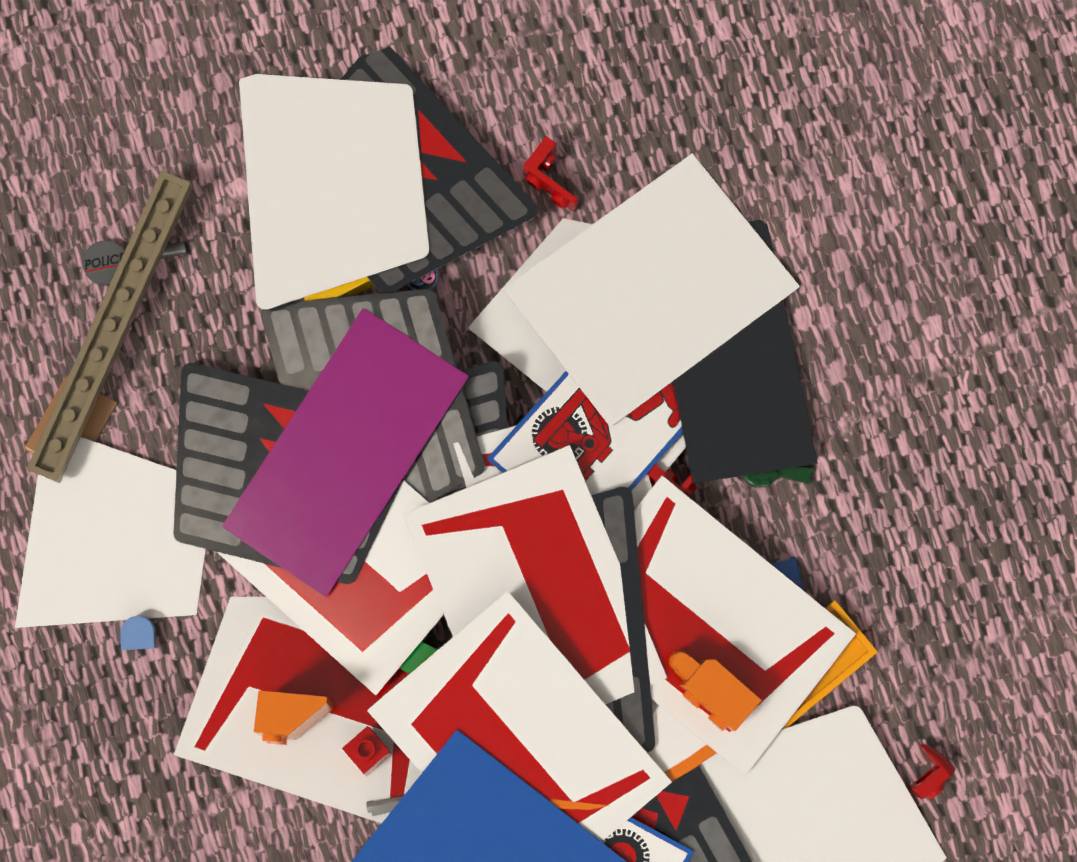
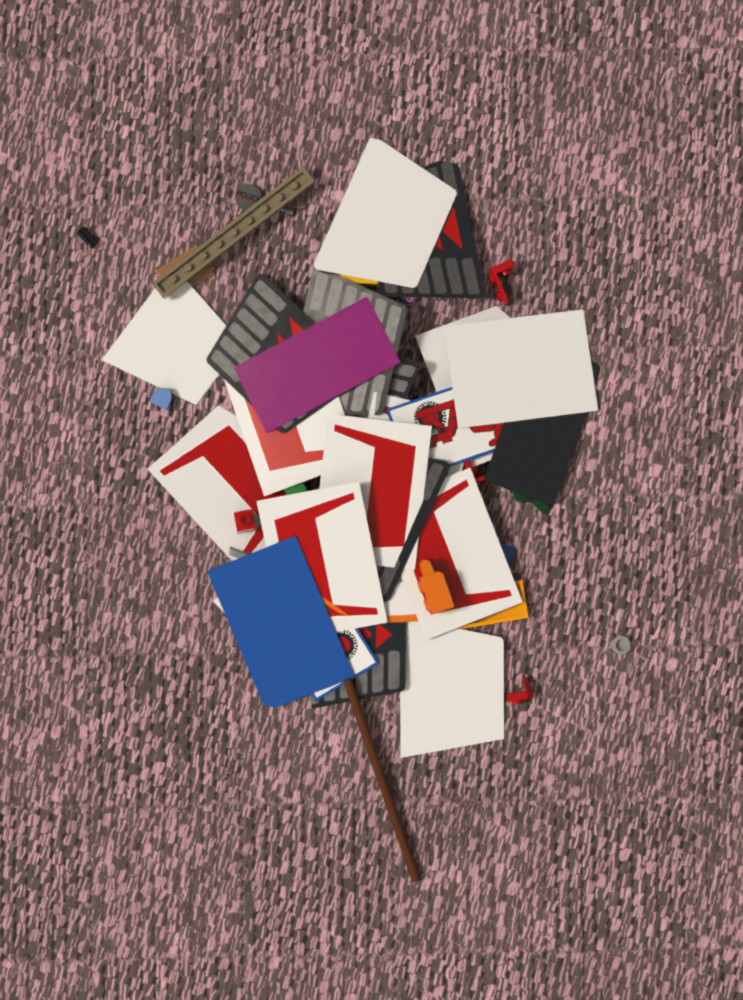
camera: 30 degrees right, 5 degrees up
orange slope [253,691,334,745] -> none
none -> light grey tile [611,635,631,655]

